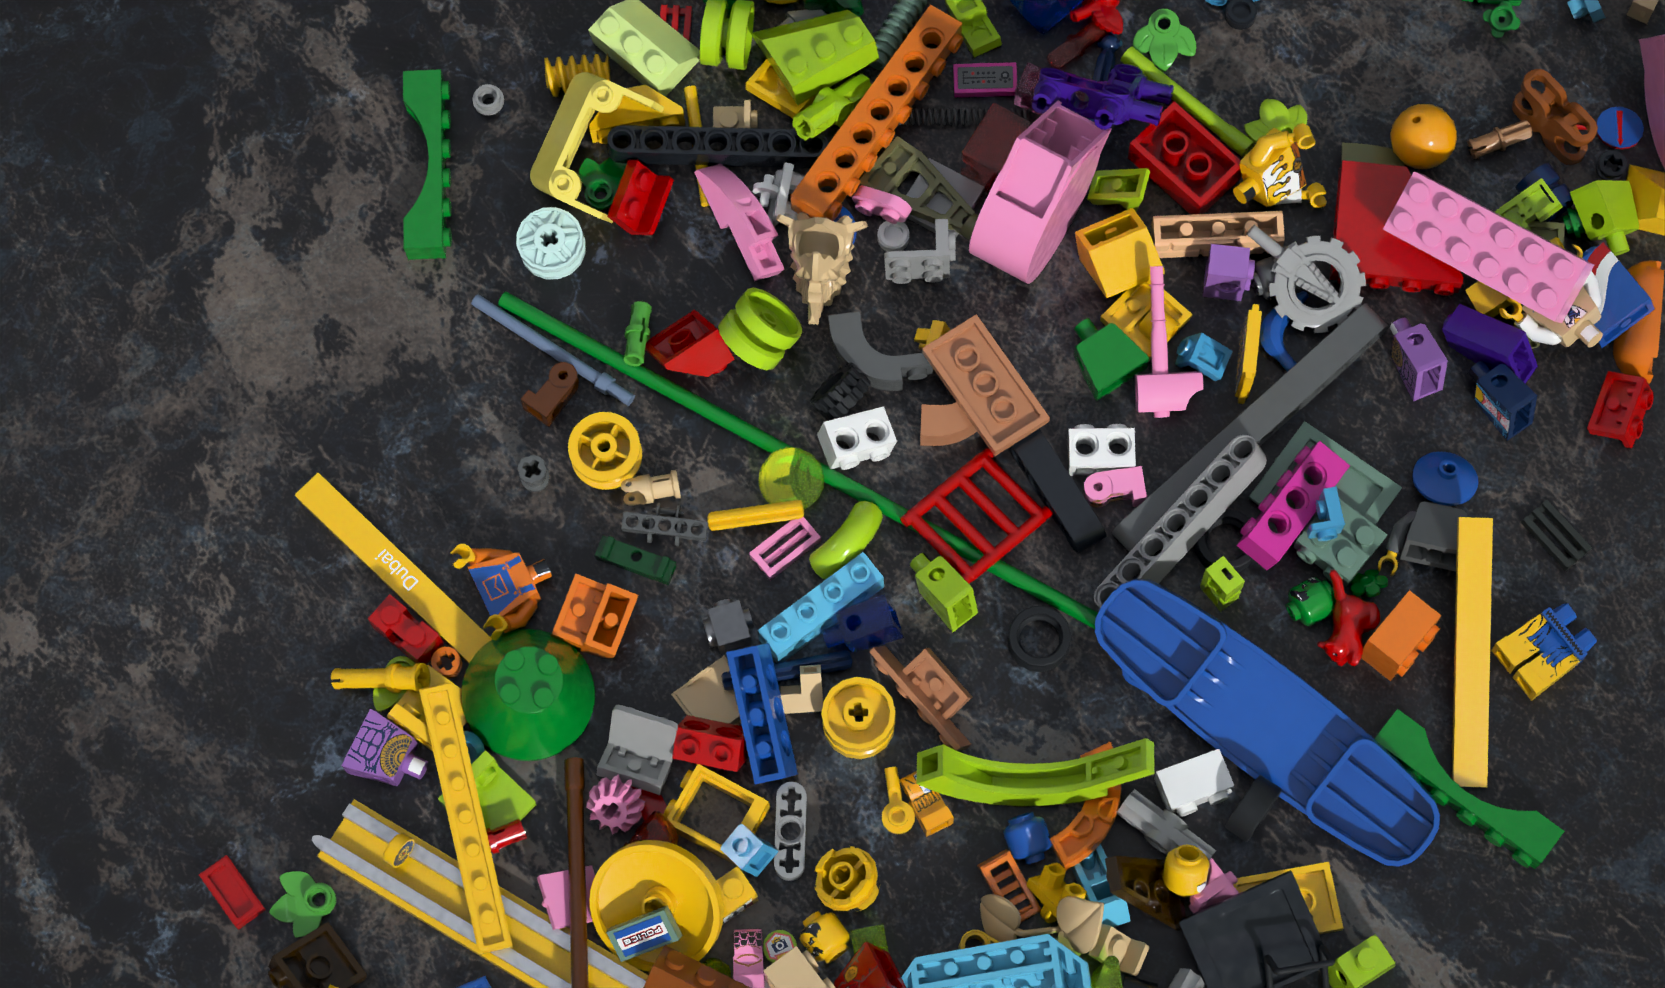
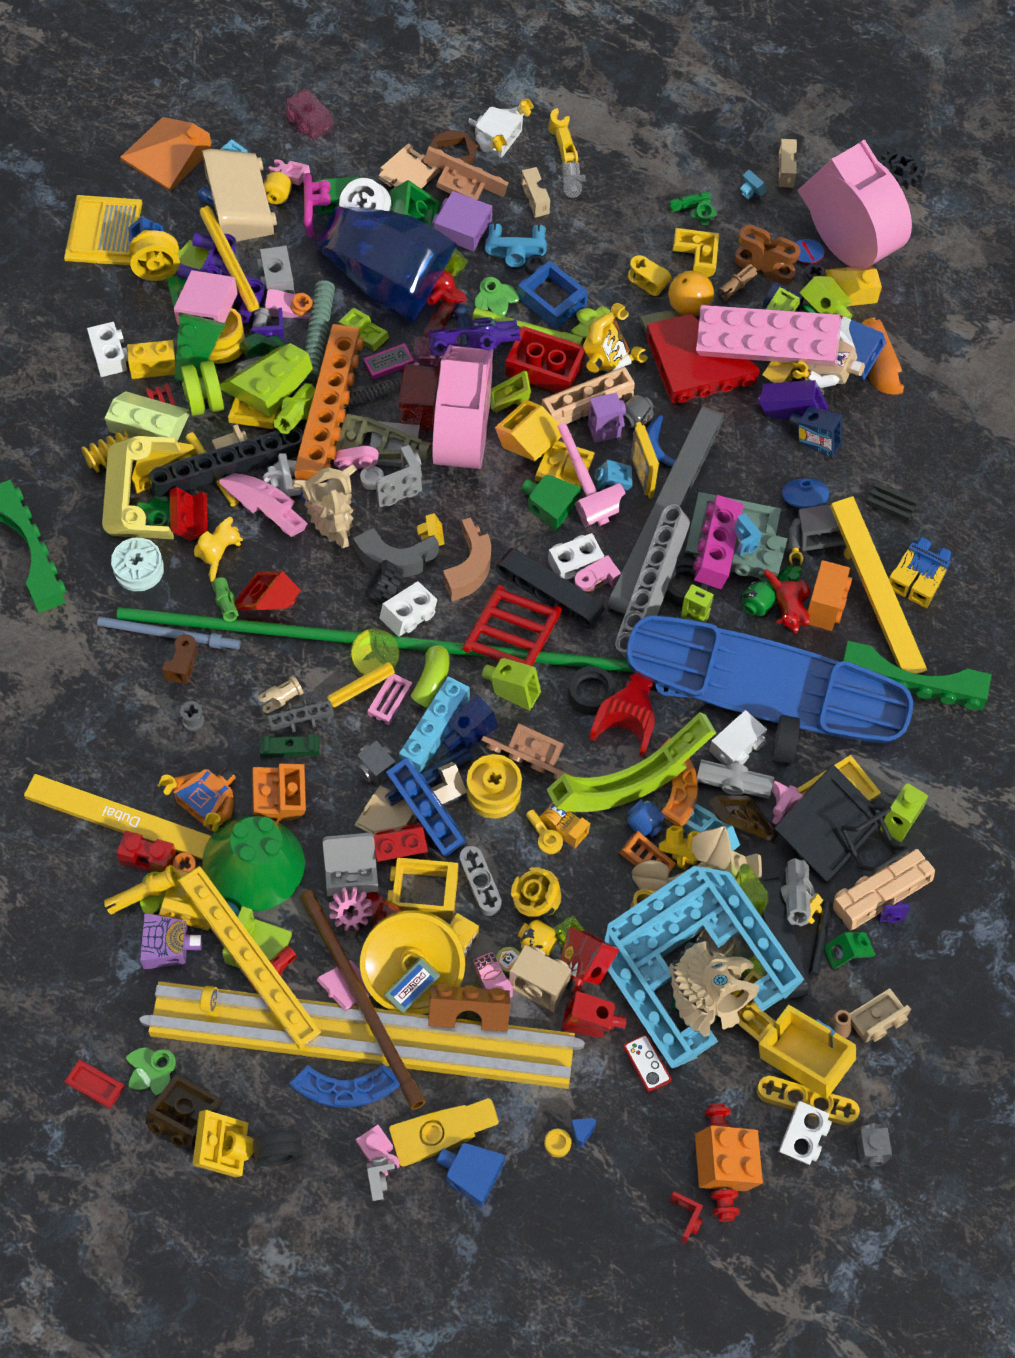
camera: 30 degrees left, 10 degrees down
light grey plate [472,84,504,115] -> none
yellow wheel [568,412,642,490] -> none
lime wheel [718,288,803,370] -> none
dark azure bracket [720,824,779,877] -> none
nougat plate [922,314,1050,456] -> none
yellow head [1163,844,1210,897] -> none
light grey bar [1246,224,1366,333] -> none
medium lavender torso [1390,318,1448,401] -> none
red bracket [1587,371,1654,449] -> none
none -> yellow animal [194,517,243,583]
none -> blue window [518,261,588,330]
none -> red animal [589,674,655,757]
none -> yellow piece [628,255,672,296]
none -> yellow brick [673,228,719,277]

